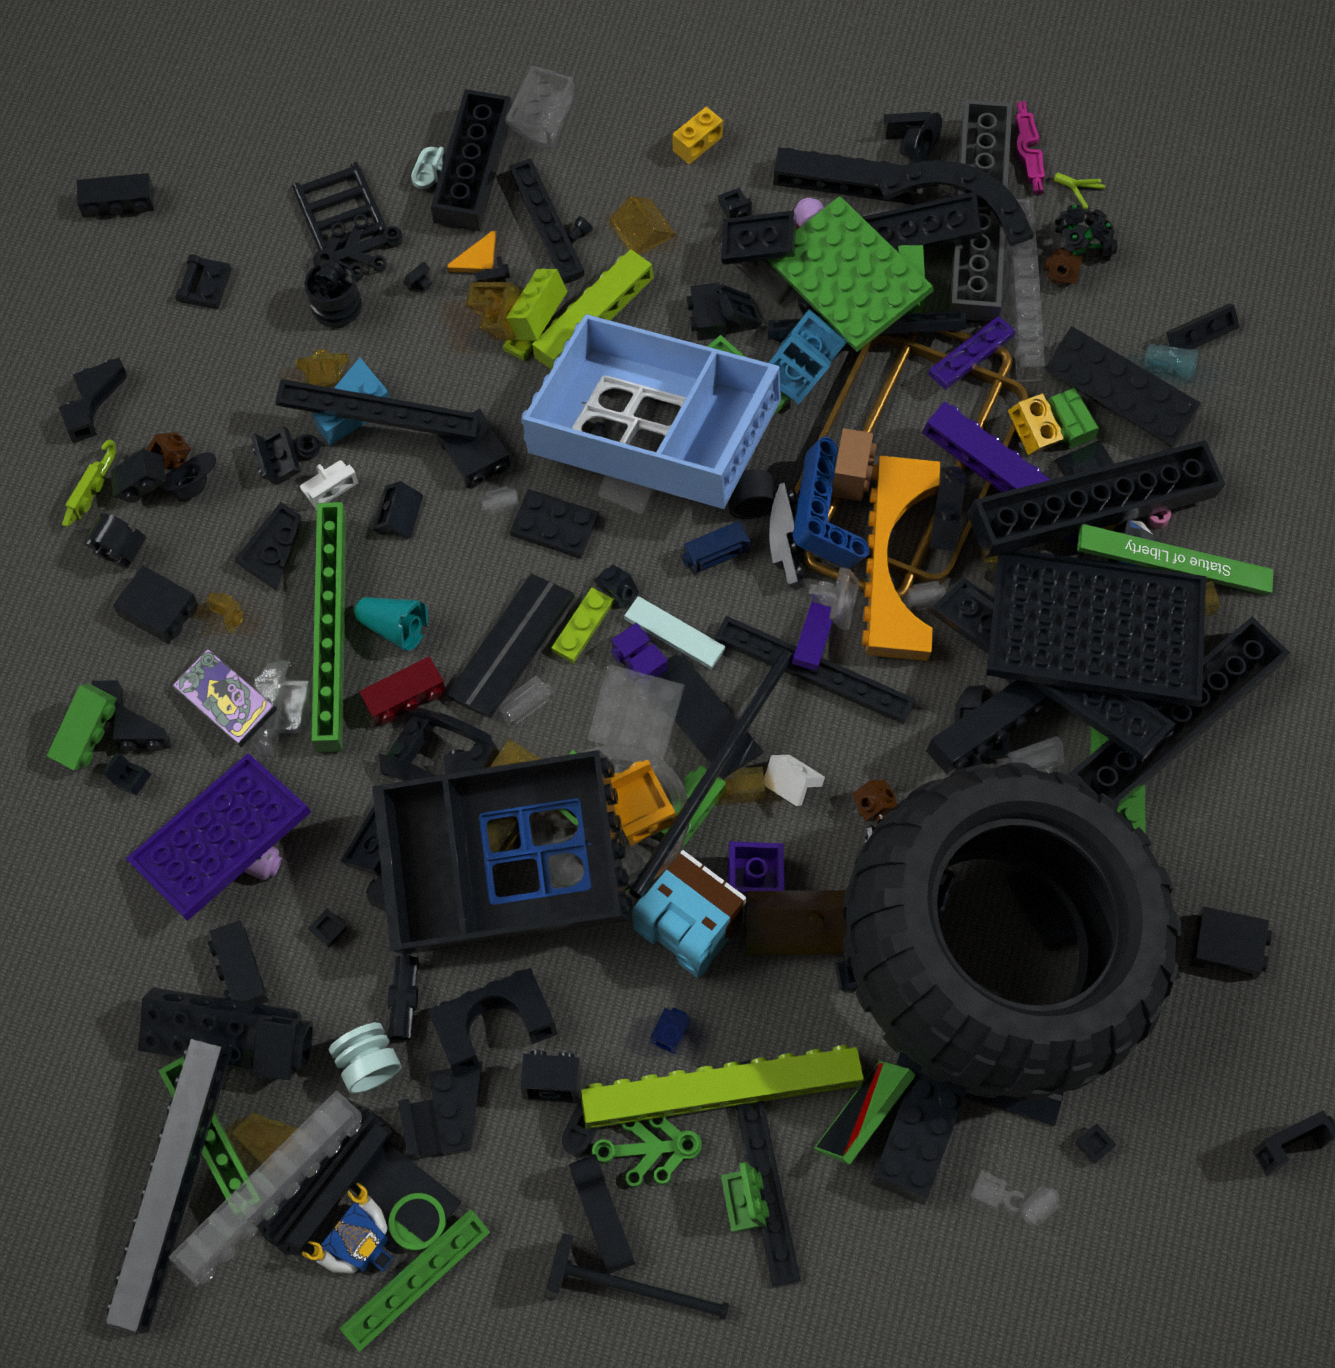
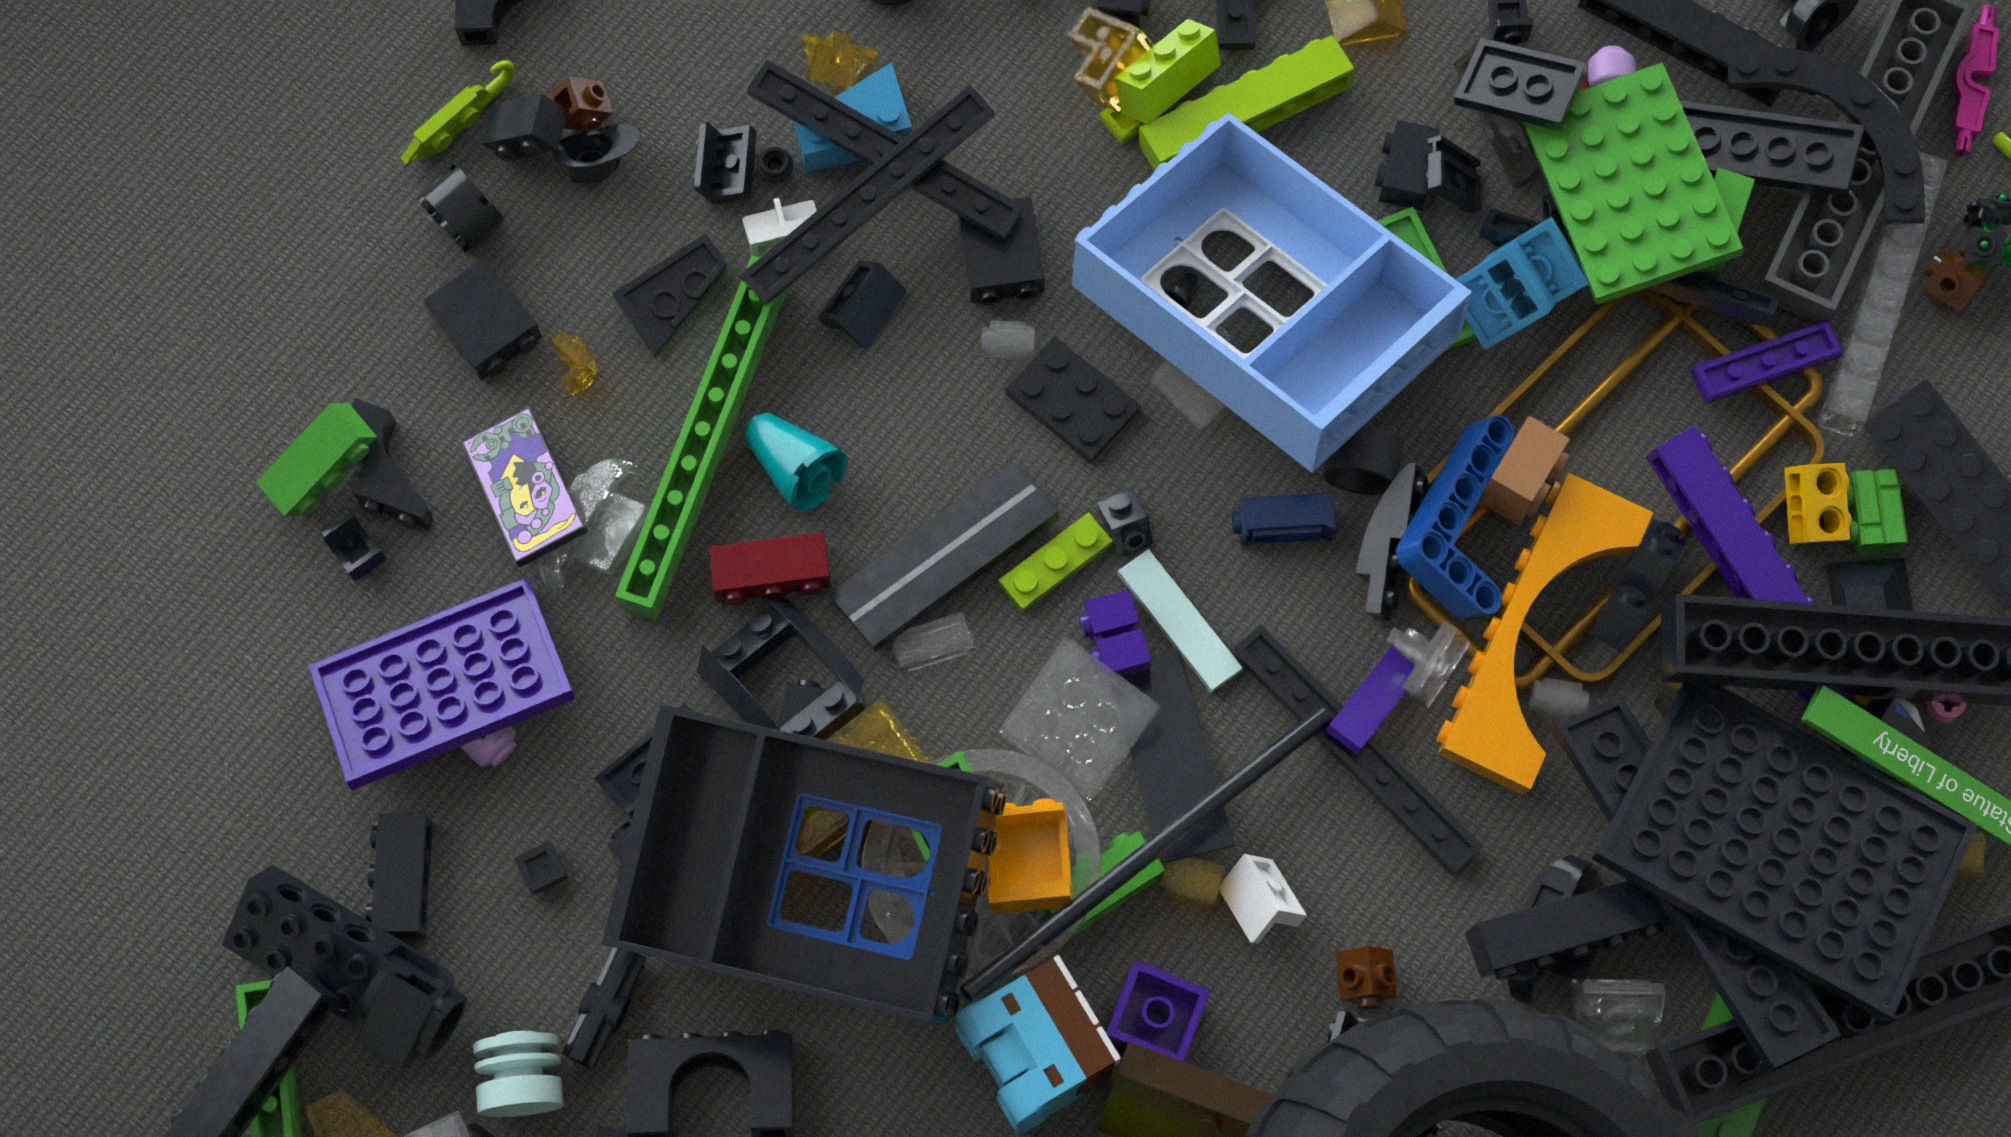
camera: 20 degrees right, 5 degrees up
none -> black plate [740,84,995,306]

